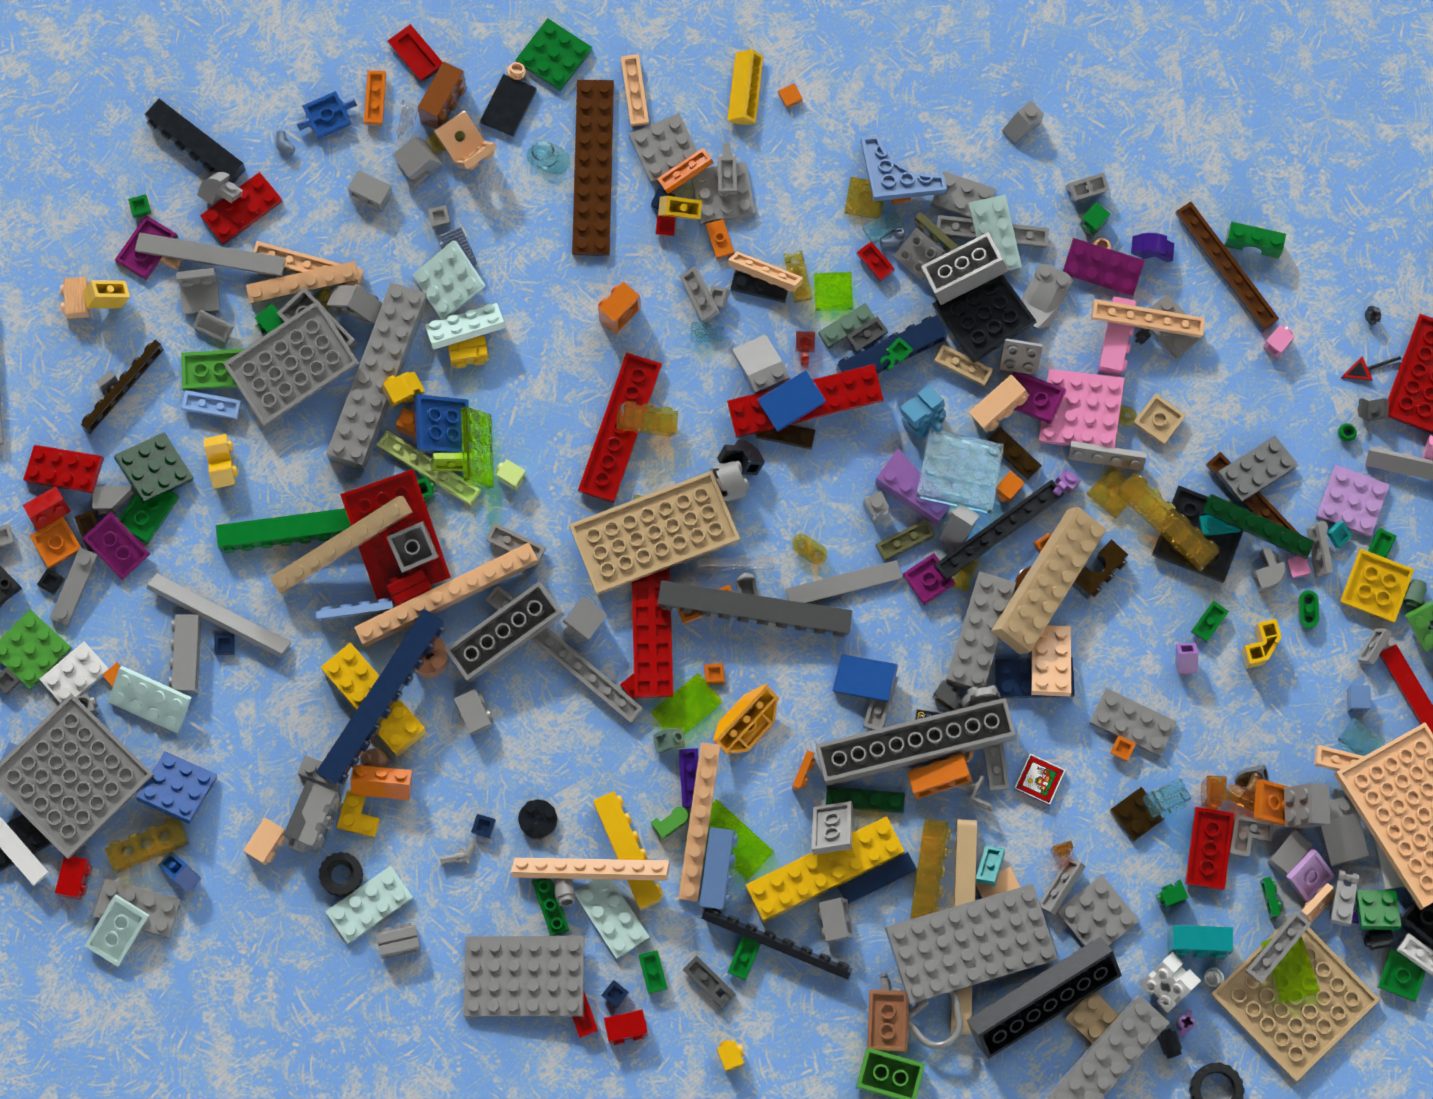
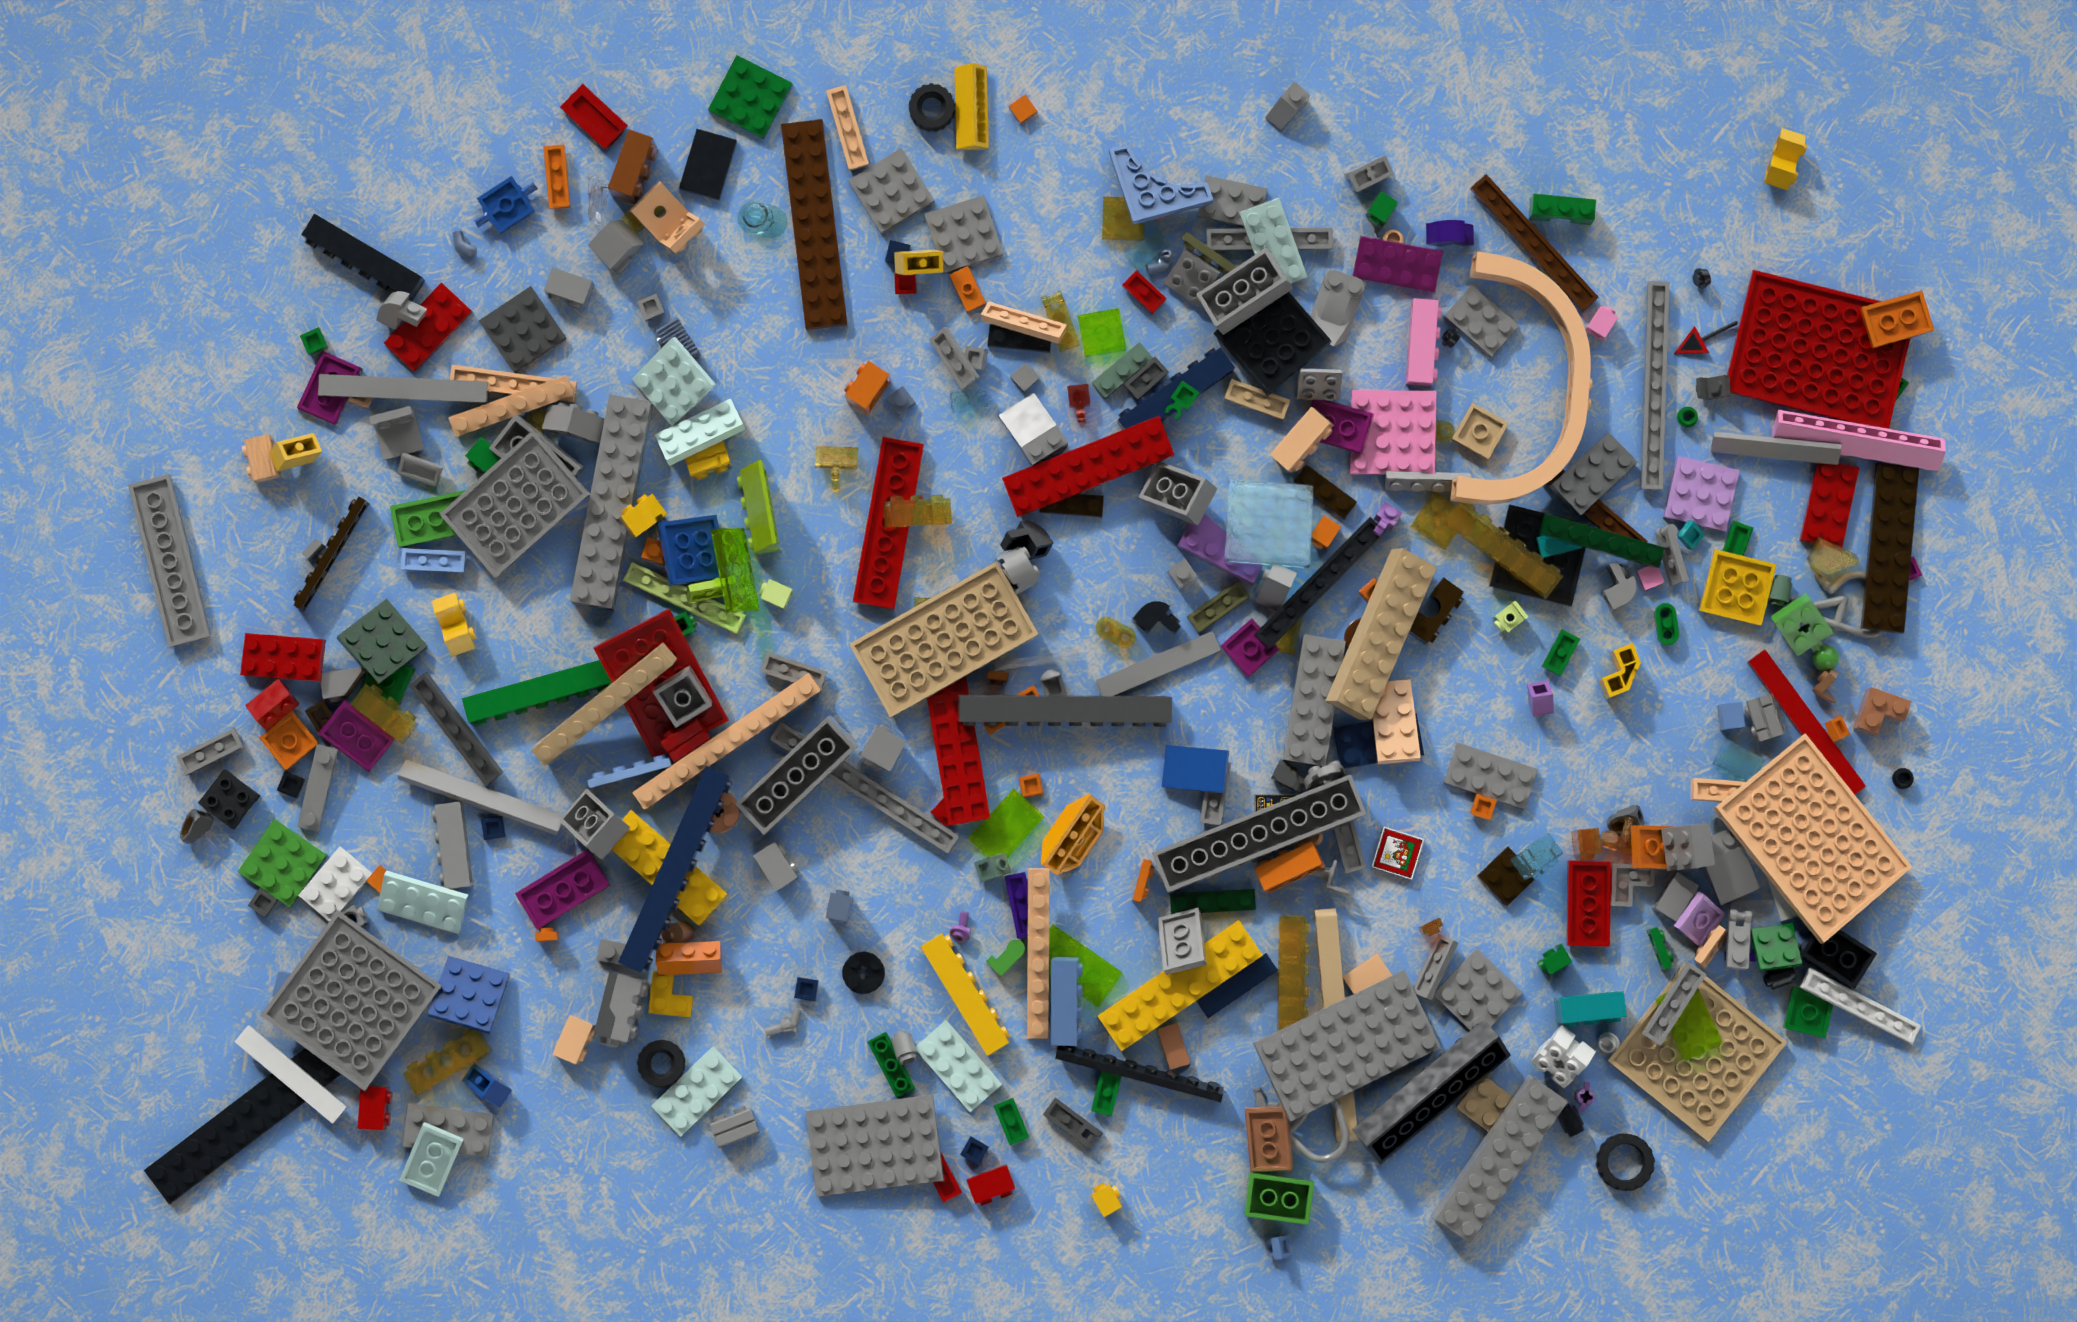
camera: 10 degrees left, 10 degrees up
light nougat plate [507,62,526,80] -> none
light nougat plate [511,858,670,881] -> none
orange plate [657,148,714,194] -> none
light grey hinge [718,143,737,194] -> none
blue tile [757,370,826,432] -> none
light grey brick [818,898,854,943] -> none
dark azure brick [900,385,946,440] -> none
teal plate [976,846,1005,886] -> none
light nougat plate [1091,299,1205,338] -> none
light grey plate [1357,628,1392,665] -> none
none -> clear yellow brick [350,684,419,744]
none -> dark grey plate [409,672,504,786]
none -> dark grey plate [479,286,567,373]
none -> magenta plate [515,849,611,930]
none -> orange plate [535,928,559,942]
none -> light grey brick [559,788,630,860]
none -> lime slope [737,460,781,555]
none -> clear yellow plate [815,446,858,492]
none -> sand blue brick [826,889,853,923]
none -> sand blue plate [886,386,916,416]
none -> black tyre [909,83,955,132]
none -> medium lavender plate [949,911,971,942]
none -> reddish brown plate [987,670,1009,686]
none -> light grey tile [1010,362,1040,393]
none -> black brick [1132,601,1181,635]
none -> light grey brick [1138,462,1217,526]
none -> nougat tile [1157,1023,1191,1070]
none -> light nougat arch [1450,252,1593,505]
none -> yellowish green brick [1493,600,1528,634]
none -> light grey plate [1640,281,1670,491]
none -> light grey brick [1744,693,1786,742]

